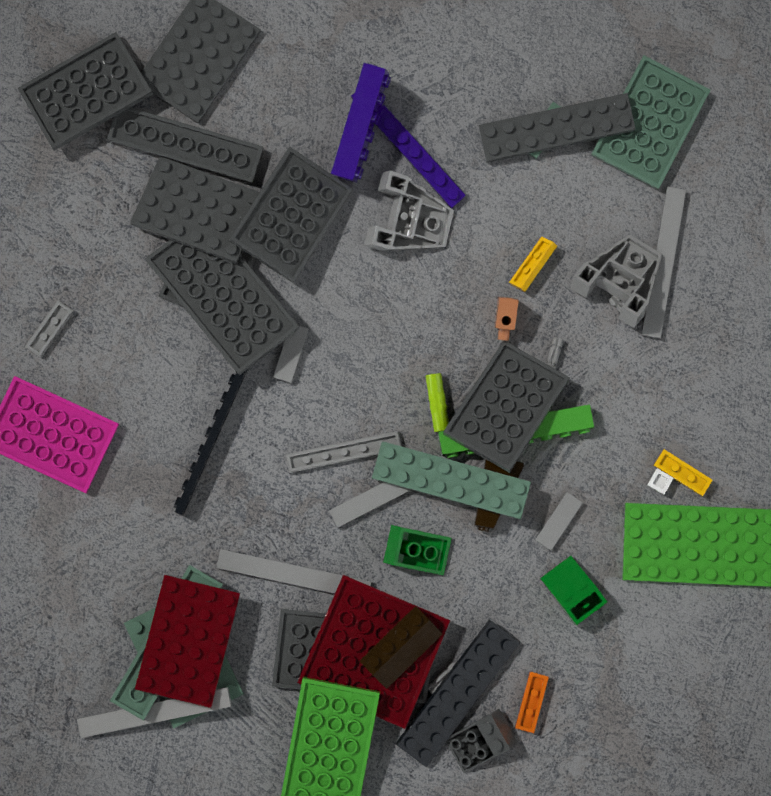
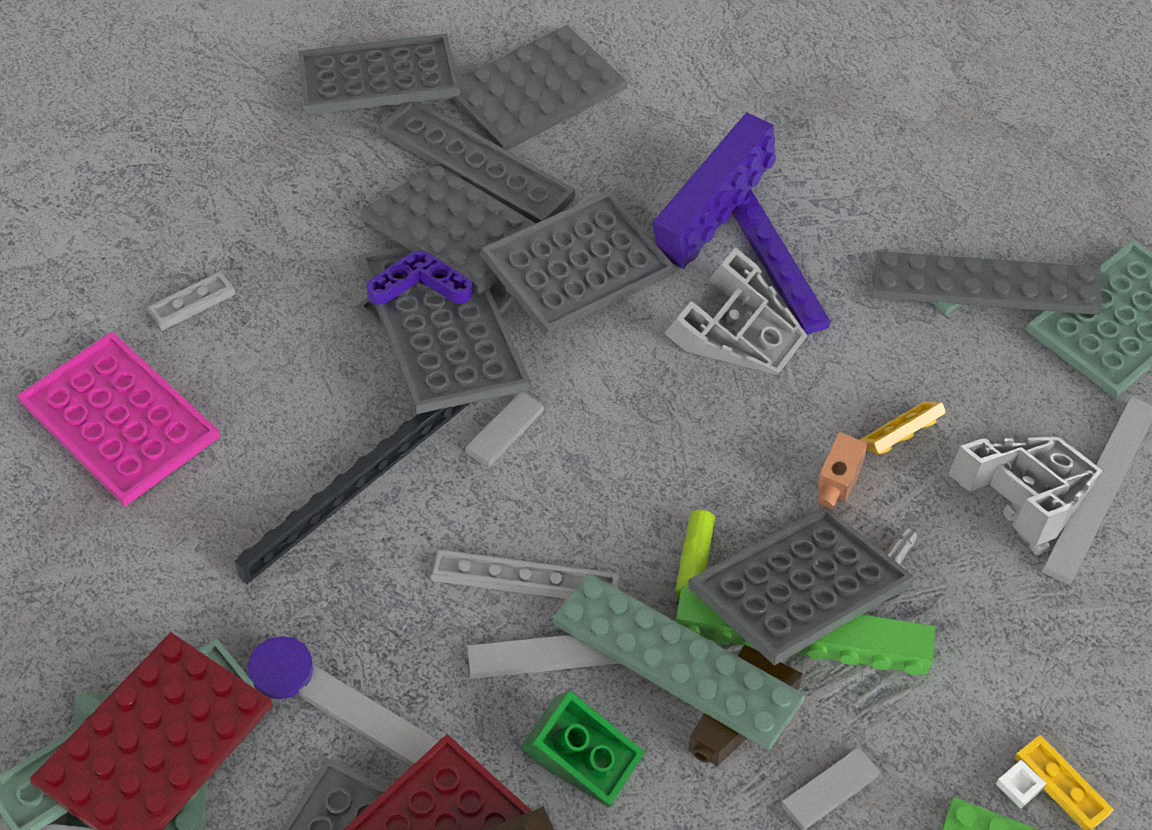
camera: 25 degrees right, 30 degrees down
none -> dark purple tile [247,636,314,699]
none -> dark purple beam [366,250,473,305]

